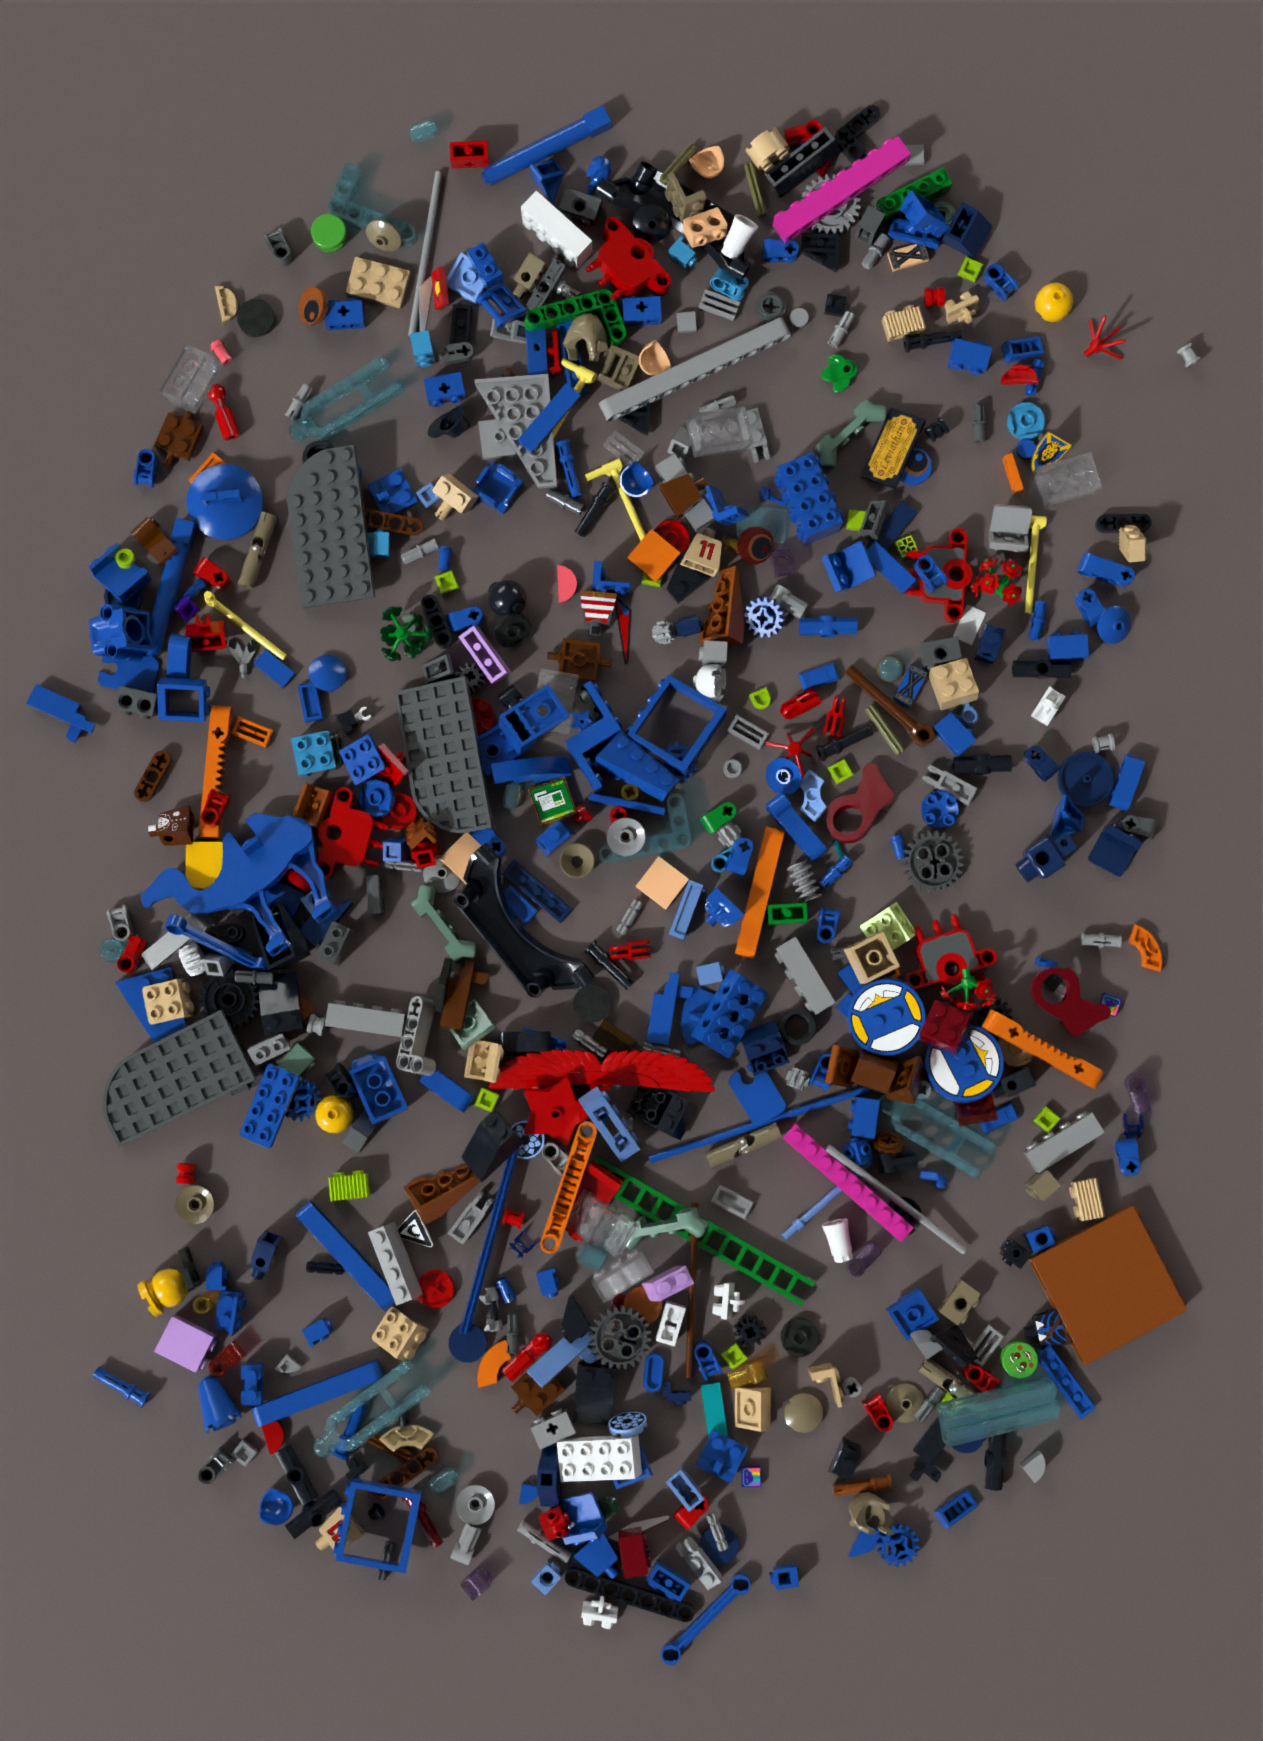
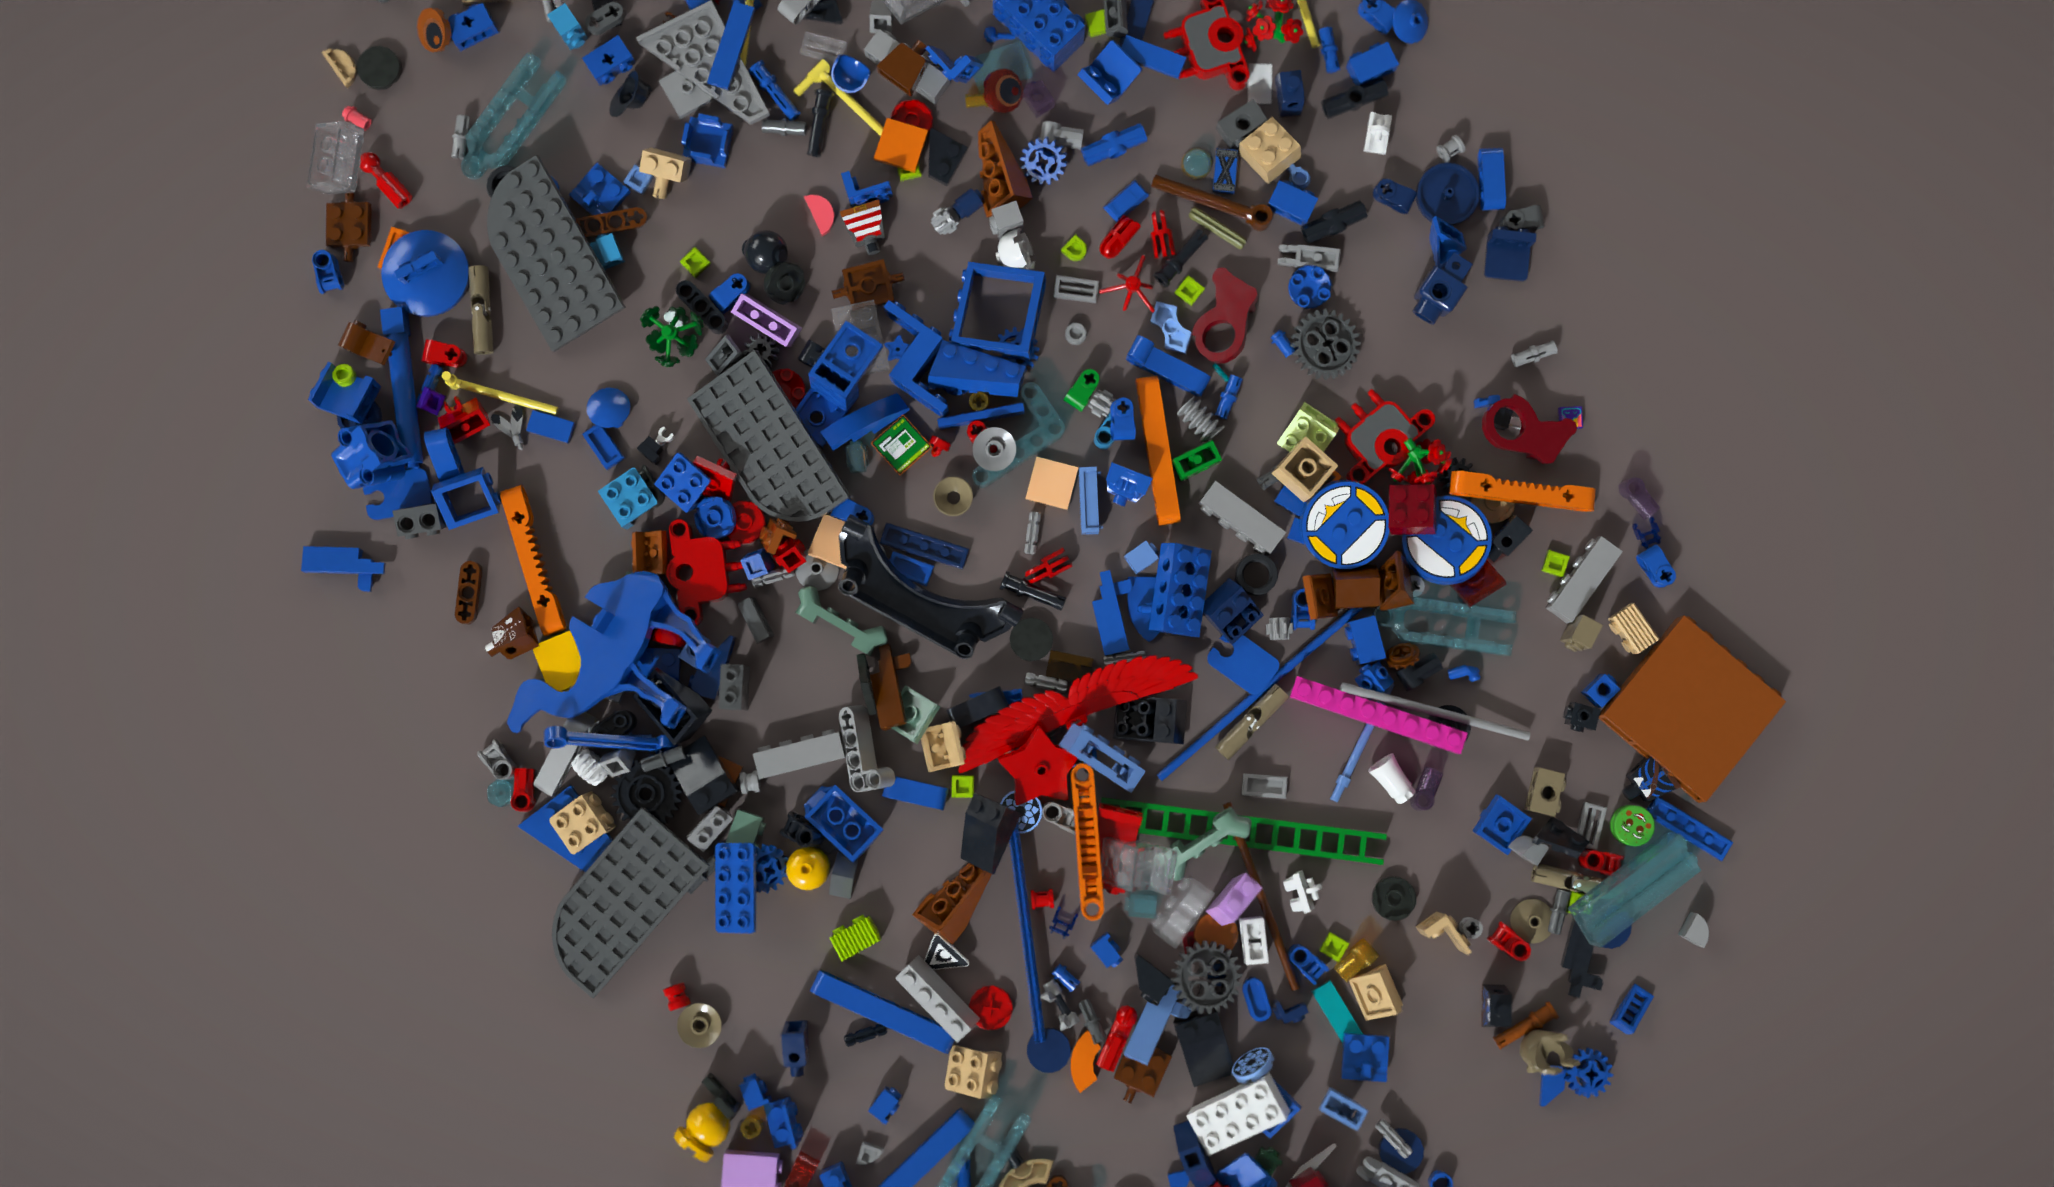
camera: 20 degrees left, 0 degrees up
red piece [201,788,231,828] -> none
orange tile [231,716,274,748] -> none
light grey axle [401,538,439,564] -> none
blue pin [438,546,453,571] -> none
light grey hinge [447,1190,494,1245] -> none
light grey brick [531,1408,576,1449] -> none
blue torso [535,820,575,858] -> none
pearl dark grey tile [577,687,602,722] -> none
sticker [615,597,631,665] -> none
red piece [673,1493,709,1530] -> none
tan torso [680,528,722,577] -> none
black gear [733,1315,766,1348] -> none
tile [741,1466,761,1487] -> none
blue dish [766,758,802,795] -> none
blue brick [769,1563,799,1590] -> none
dark tan dish [784,1392,823,1433] -> none
blue piece [816,906,840,944] -> none
tile [894,534,919,560] -> none
blue piece [914,555,948,593] -> none
blue tile [977,1101,1020,1134] -> none
black piece [984,1428,1007,1491] -> none
orange tile [1128,924,1162,972] -> none

